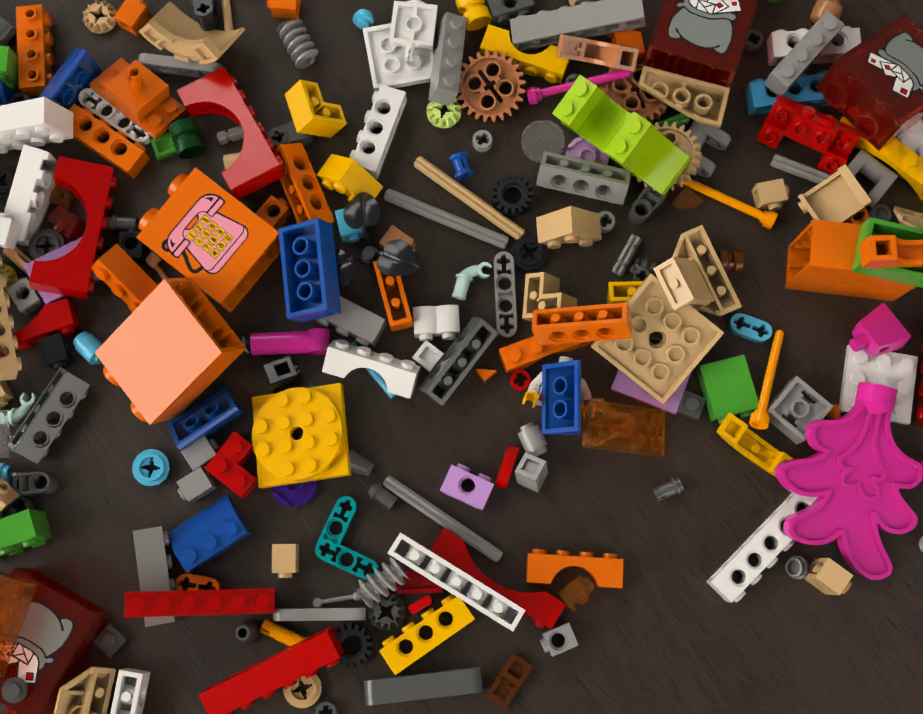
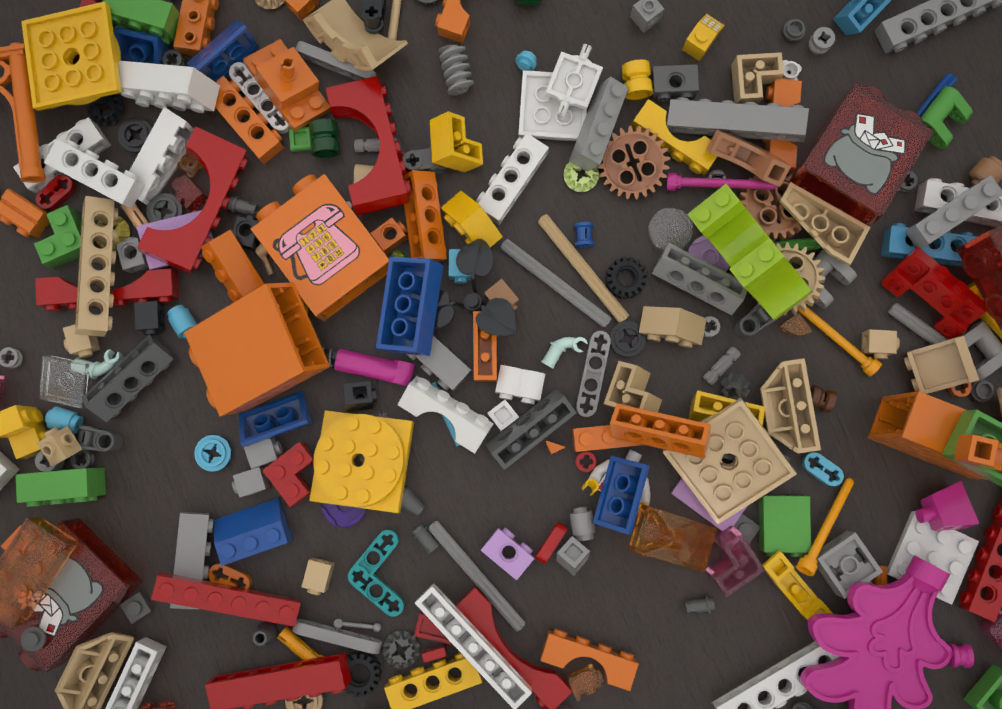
camera: 15 degrees right, 5 degrees up
light grey piece [356,557,410,608] -> none
light grey bush [472,130,492,152] -> none
tan panel [653,257,715,311] -> none
none -> clear pink brick [705,525,765,597]

